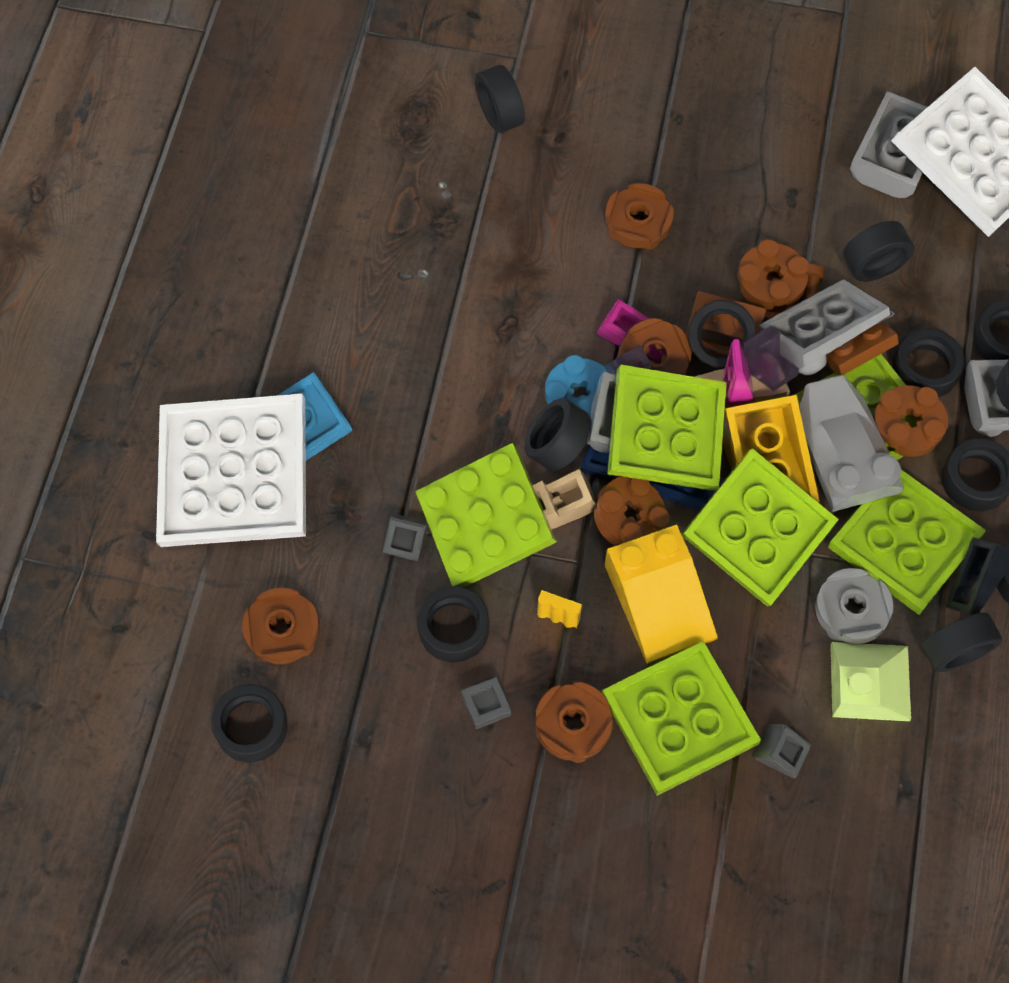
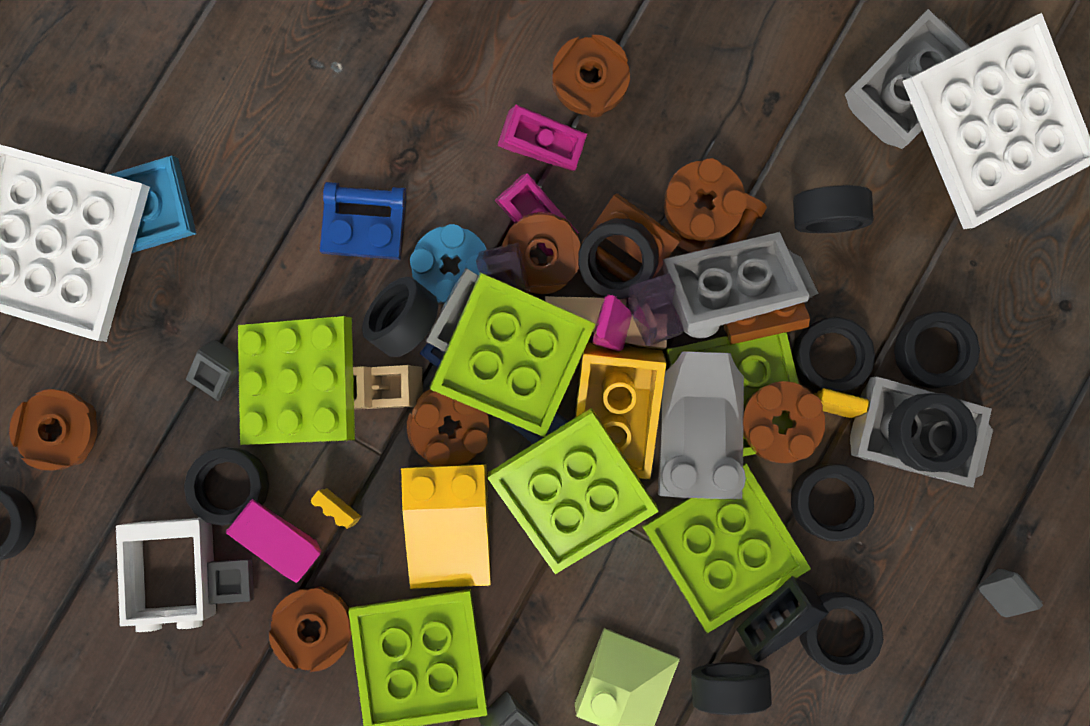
camera: 15 degrees right, 20 degrees up
light grey plate [815,568,893,644] -> none
none -> white window [116,518,216,632]
none -> dark pink slope [226,499,321,583]
none -> blue plate [320,182,406,260]
none -> dark pink slope [497,105,587,171]
none -> yellow piece [814,388,869,419]

